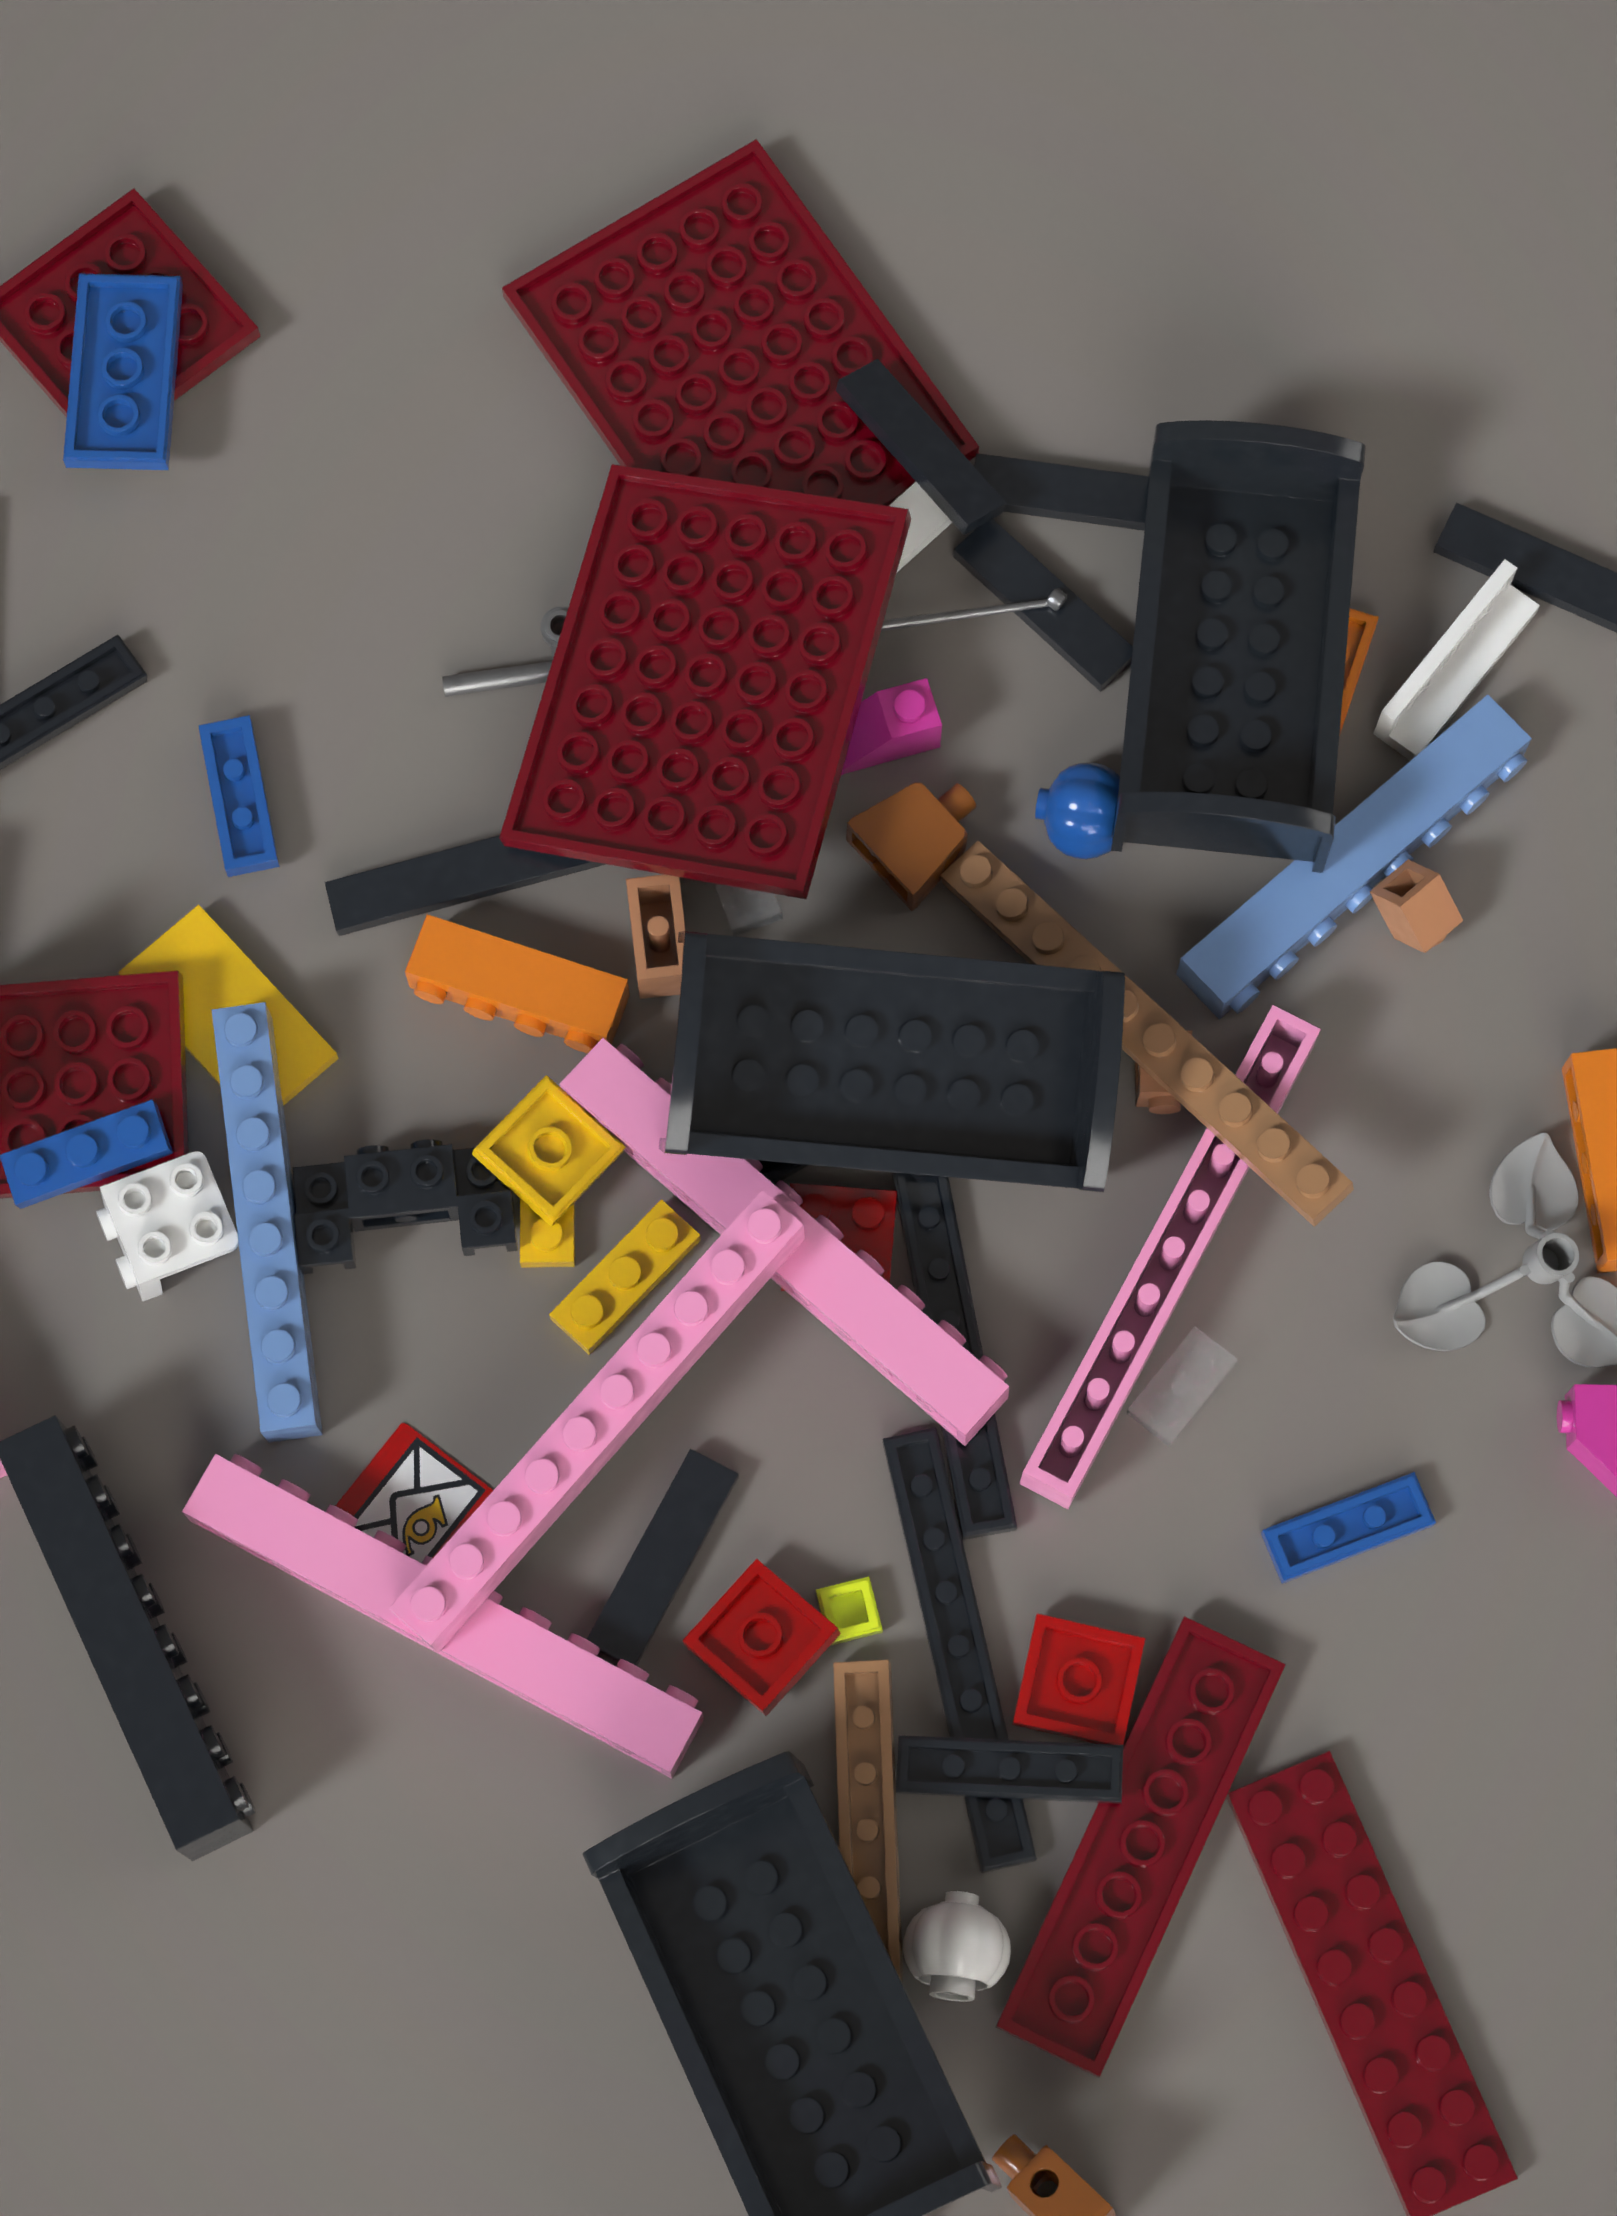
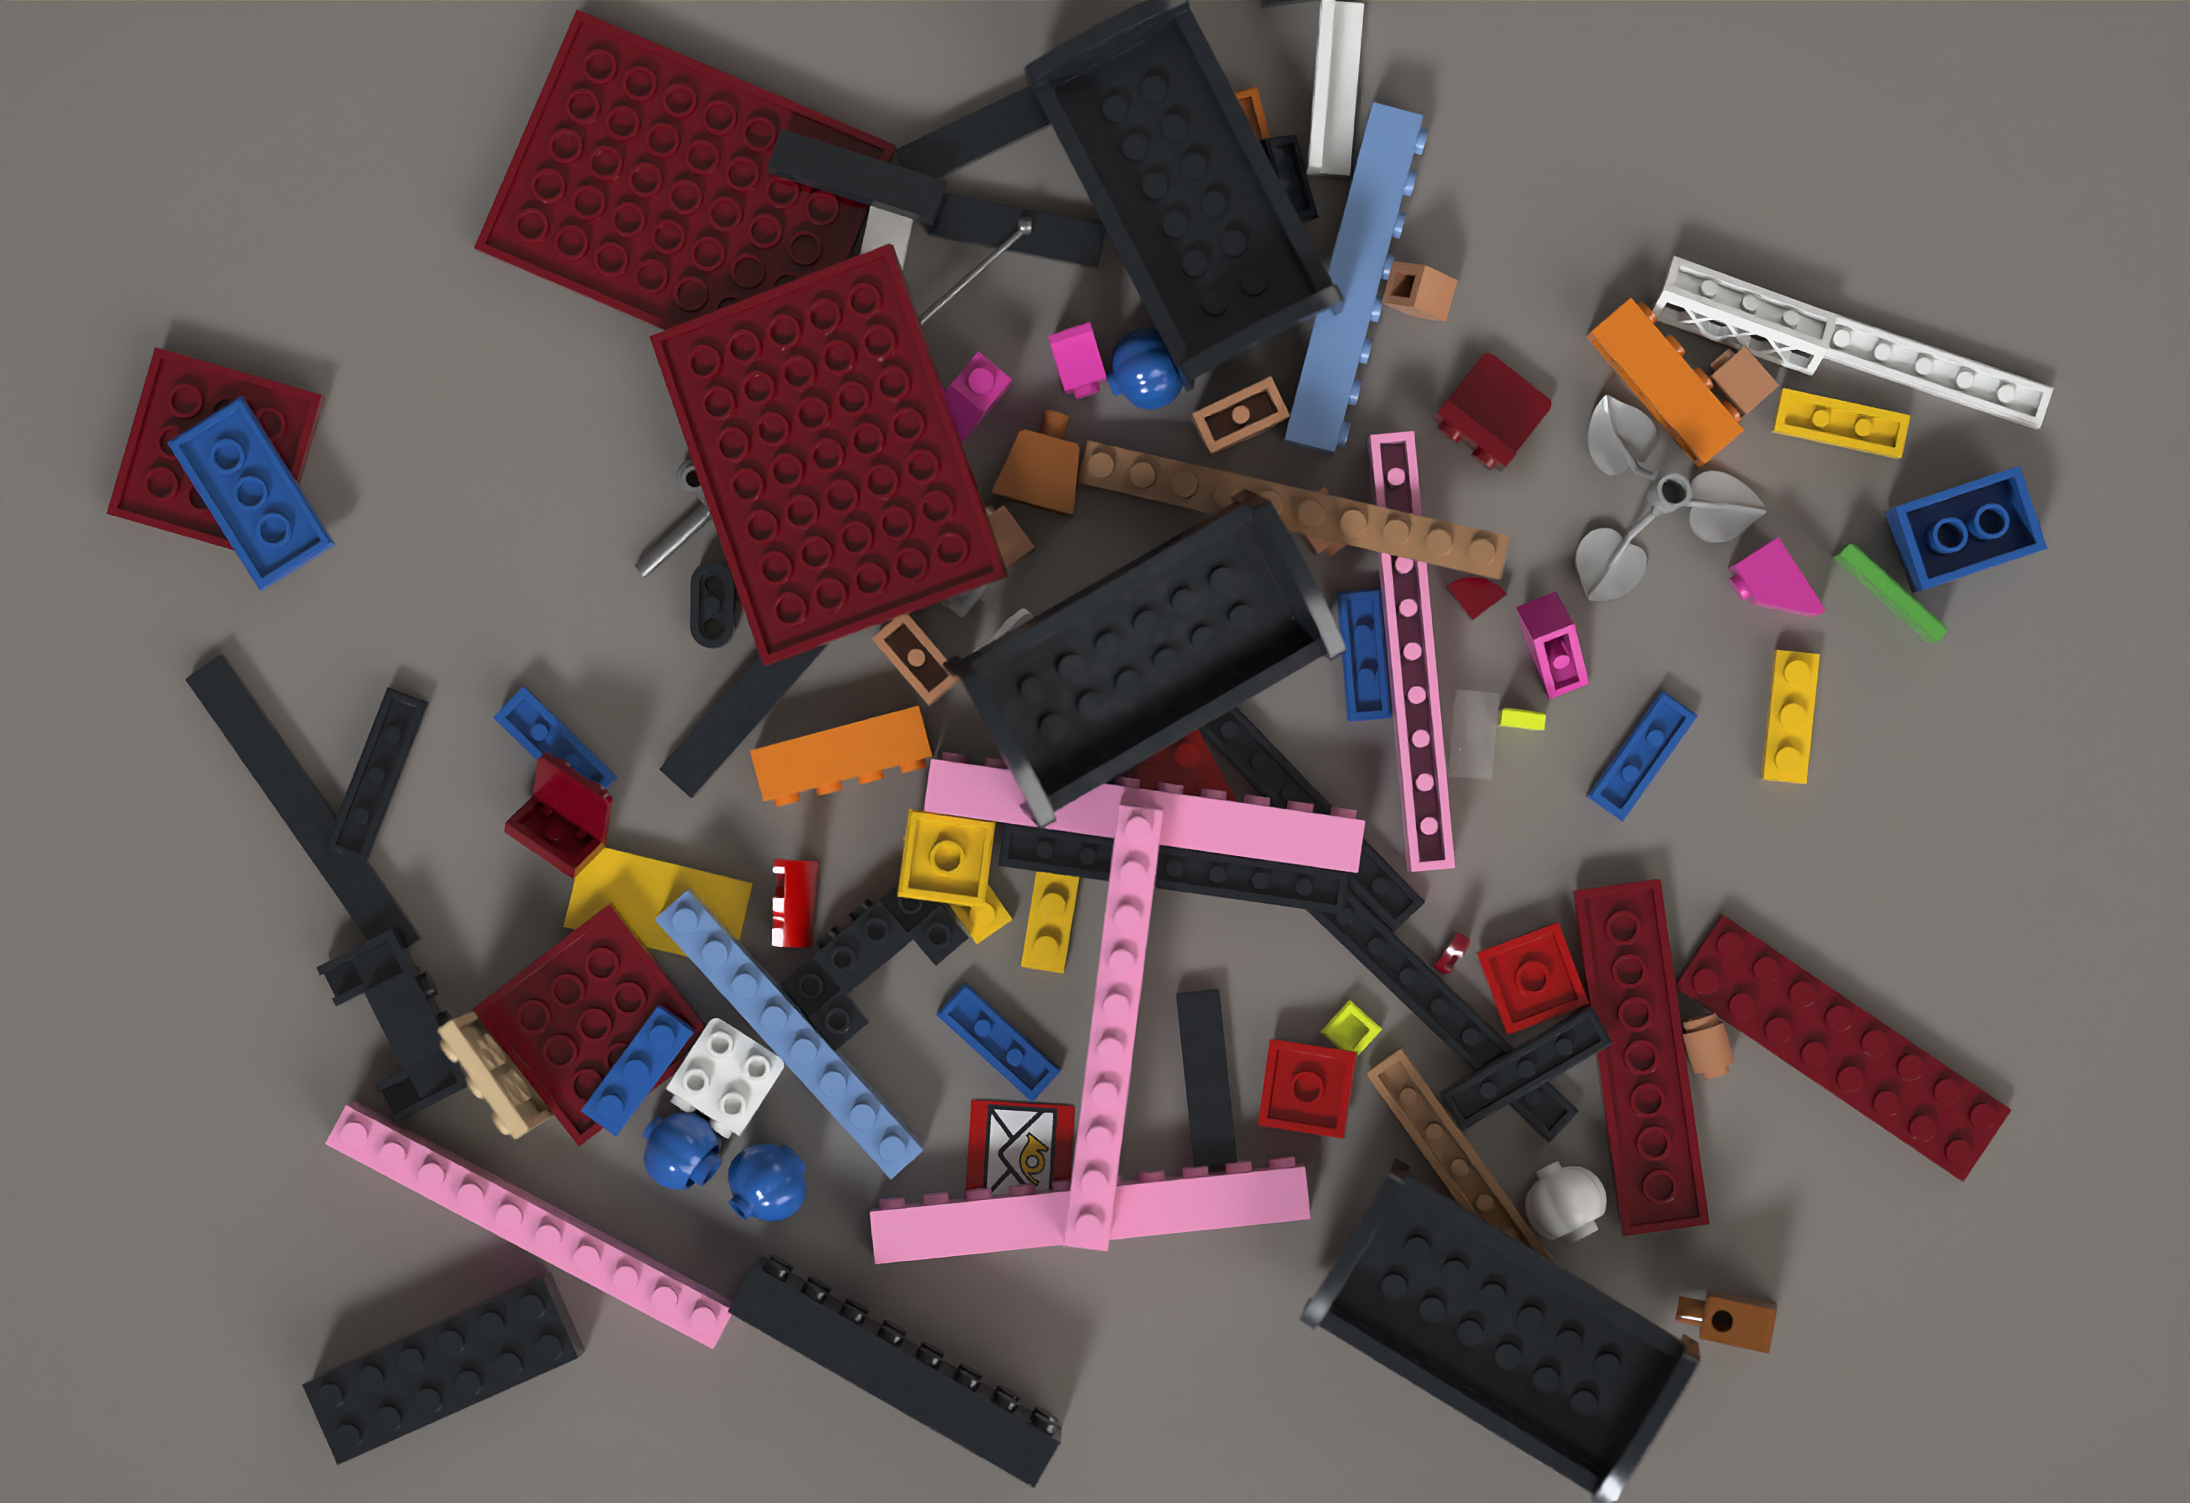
camera: 30 degrees left, 15 degrees up
none -> dark red bracket [504,752,613,879]
none -> blue plant [642,1111,723,1190]
none -> black plate [690,561,736,649]
none -> blue plant [728,1143,807,1222]
none -> red slope [772,859,820,948]
none -> blue tile [936,982,1062,1102]
none -> nougat brick [986,505,1036,571]
none -> black tile [998,822,1349,915]
none -> dark pink slope [1048,322,1106,399]
none -> nougat brick [1191,376,1290,458]
none -> black tile [1259,134,1319,223]
none -> blue tile [1336,588,1391,722]
none -> dark red tile [1432,931,1471,975]
none -> dark red bracket [1433,353,1552,472]
none -> dark red tile [1445,577,1507,621]
none -> neon yellow tile [1496,708,1546,731]
none -> dark pink slope [1516,592,1589,699]
none -> nougat brick [1682,1012,1736,1080]
none -> yellow plate [1760,650,1820,784]

